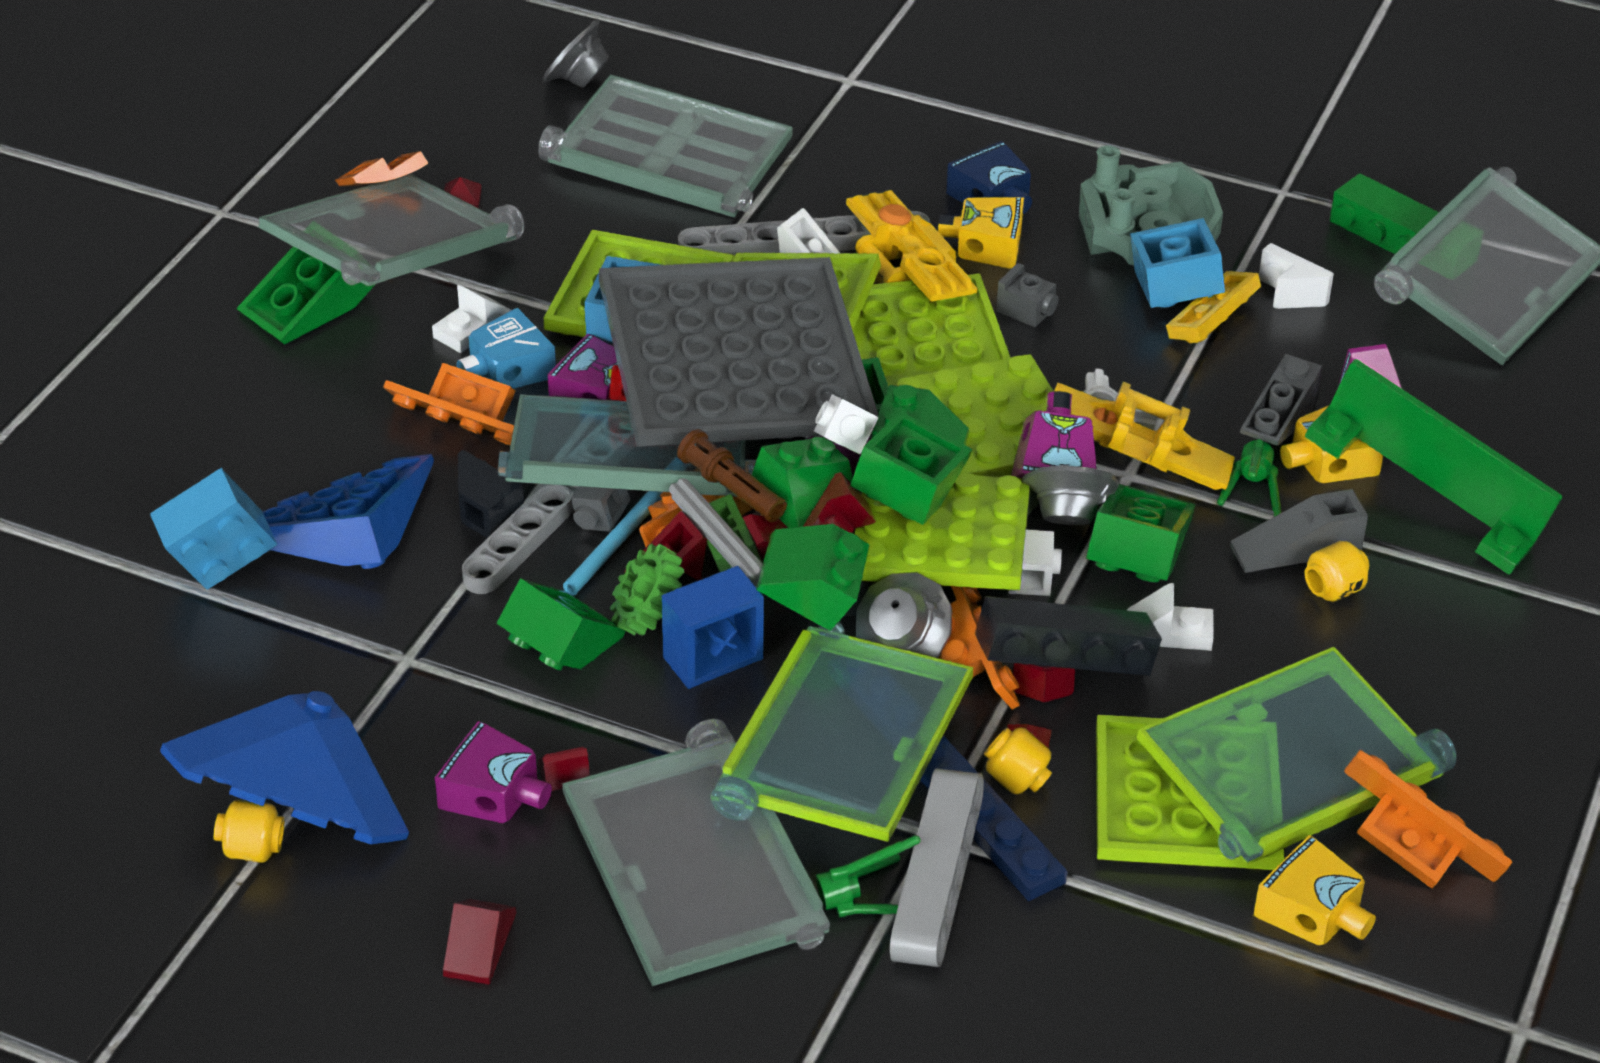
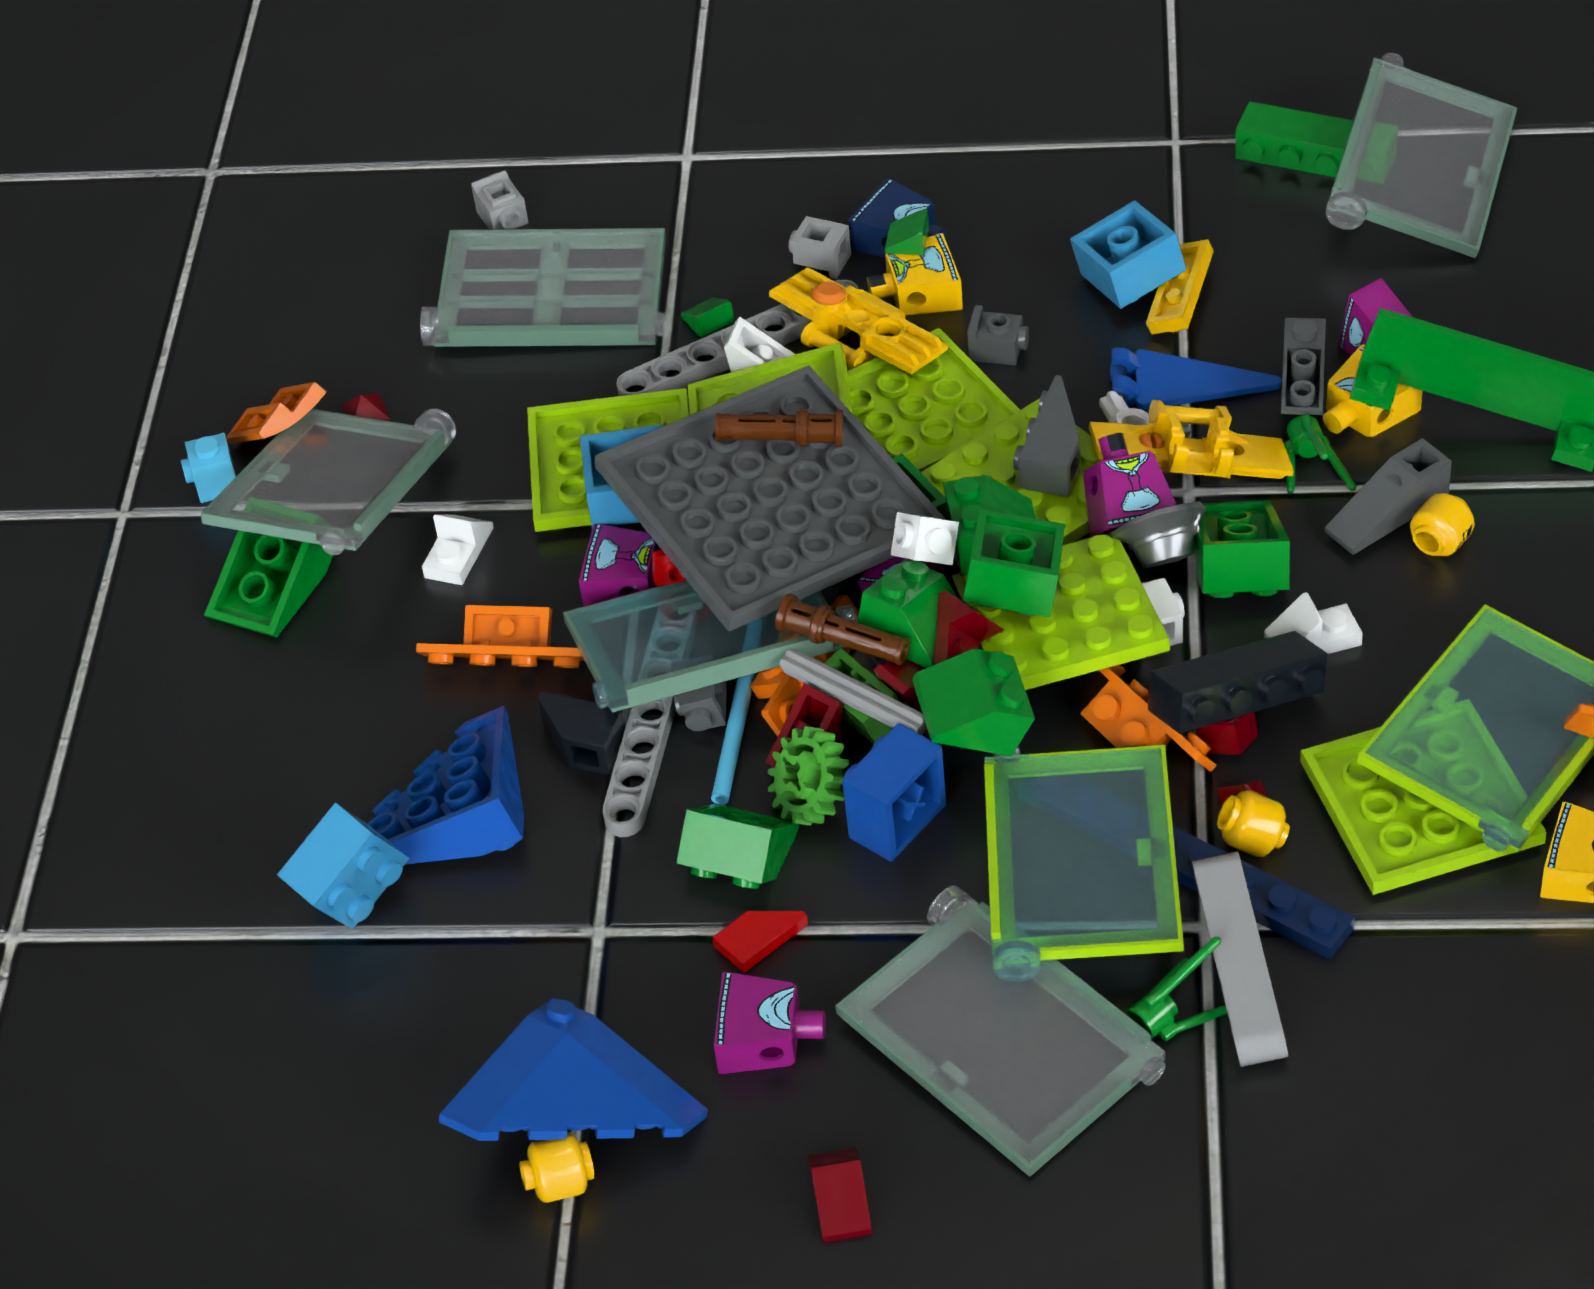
camera: 15 degrees left, 5 degrees up
dark azure torso [456,308,556,389] -> none
dark red slope [538,747,590,791] -> none
flat silver hat [542,19,609,88] -> none
flat silver hat [856,572,952,658] -> none
sand green brick [1079,145,1223,265] -> none
white slope [1259,243,1334,309] -> none
none -> medium azure brick [181,433,237,503]
none -> light grey window [471,170,528,230]
none -> green slope [680,297,734,338]
none -> red tile [712,911,808,973]
none -> reddish brown pin [715,409,843,447]
none -> light grey brick [788,216,851,279]
none -> green slope [885,209,929,255]
none -> dark grey slope [1014,375,1081,497]
none -> blue flag [1110,348,1282,410]

